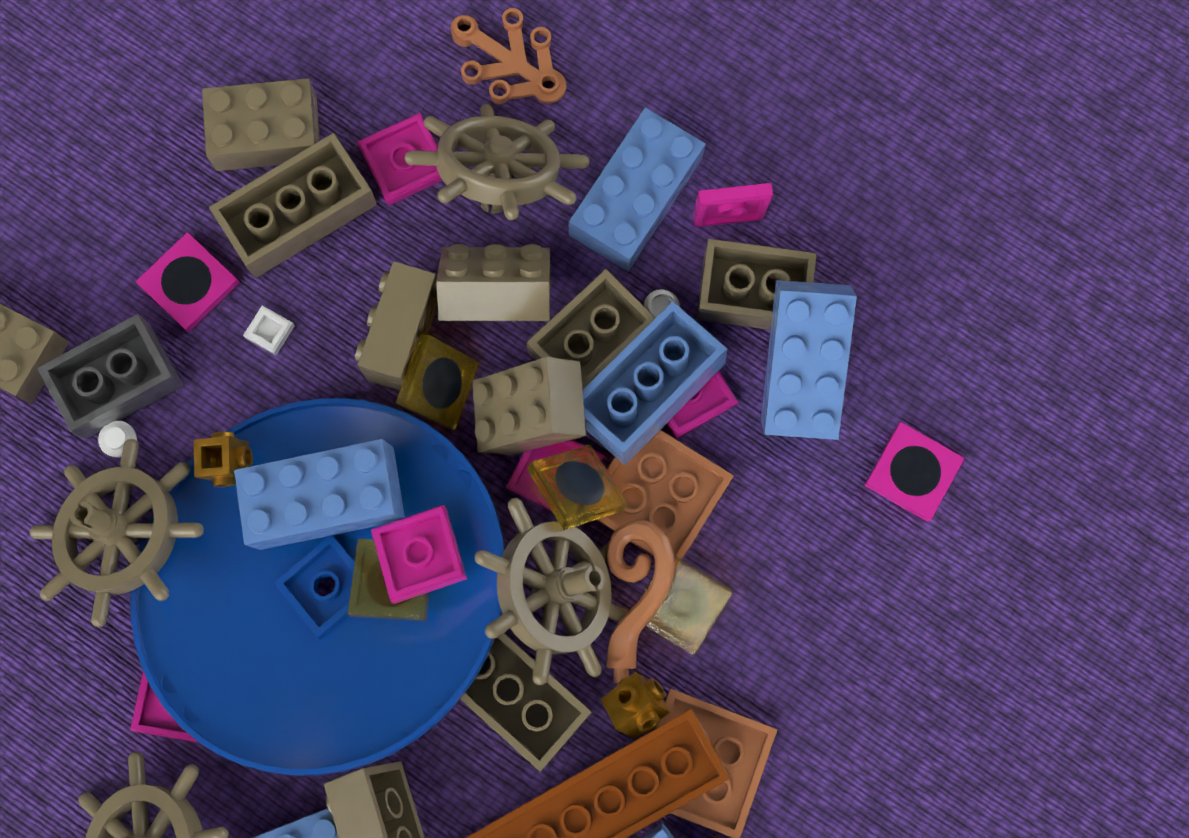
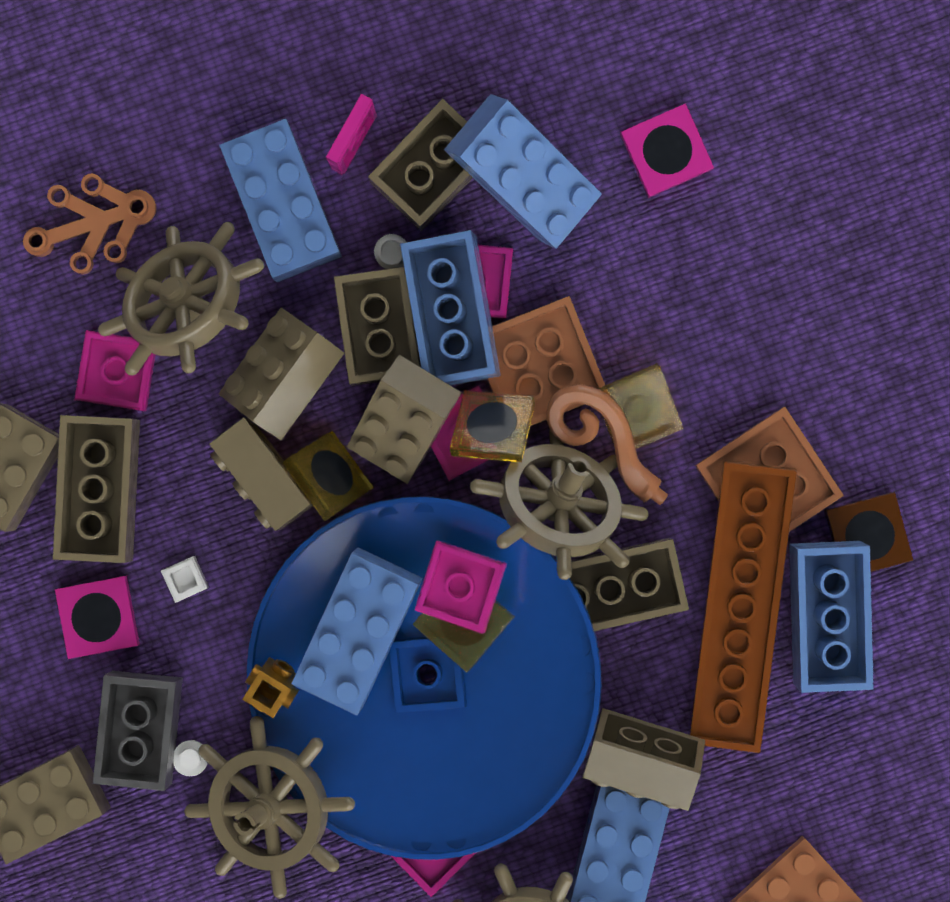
camera: 50 degrees left, 10 degrees up
pearl gold brick [601,672,670,739] -> none

